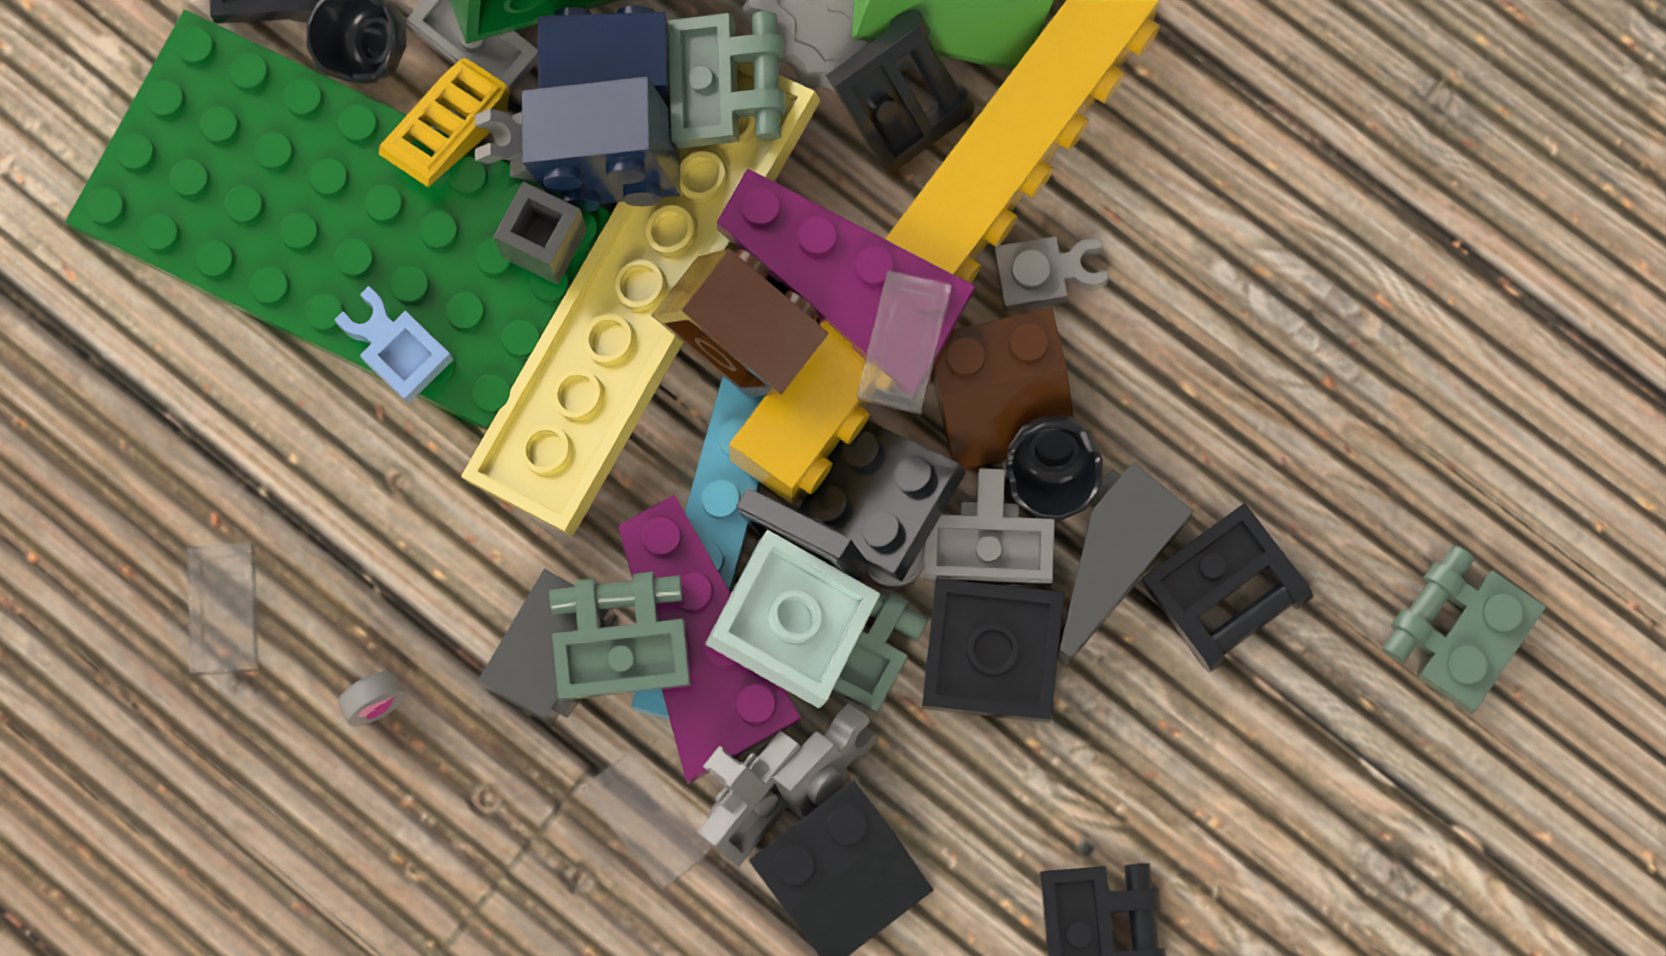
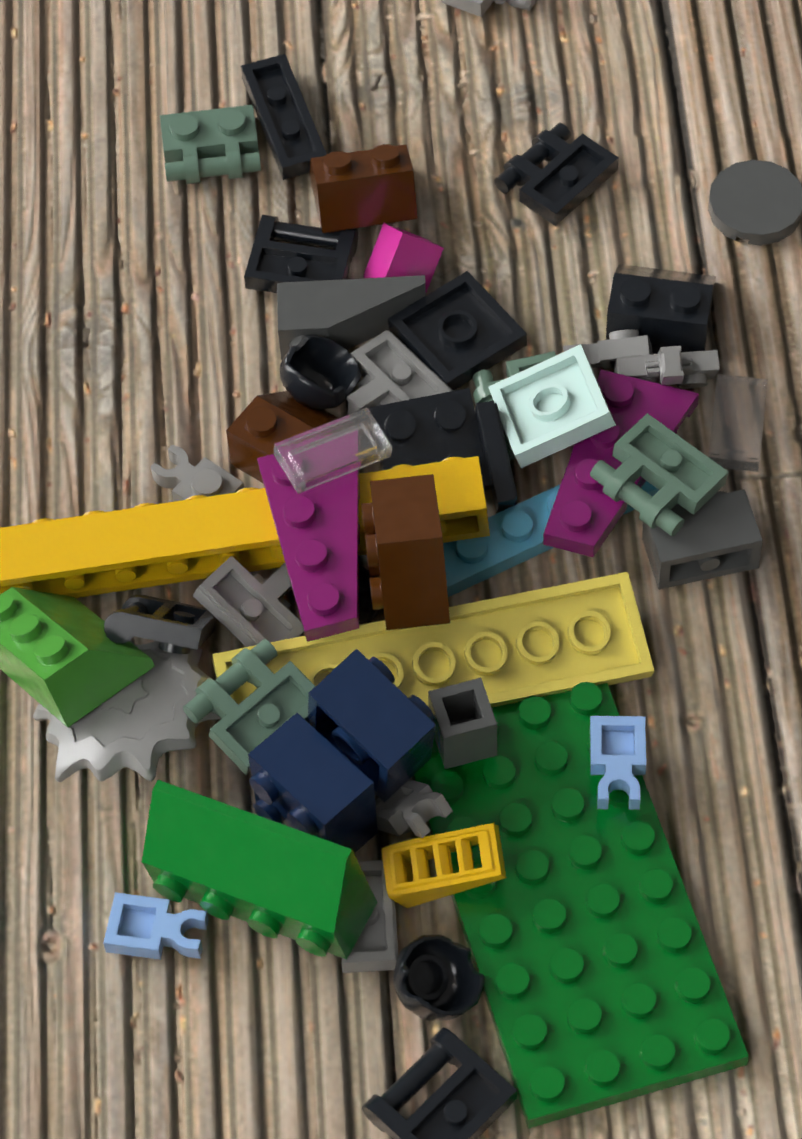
camera: 135 degrees left, 20 degrees down
none -> light grey hinge [192,556,304,647]
none -> black plate [241,54,327,180]
none -> reddish brown slope [310,144,418,233]
none -> dark pink panel [363,223,444,293]

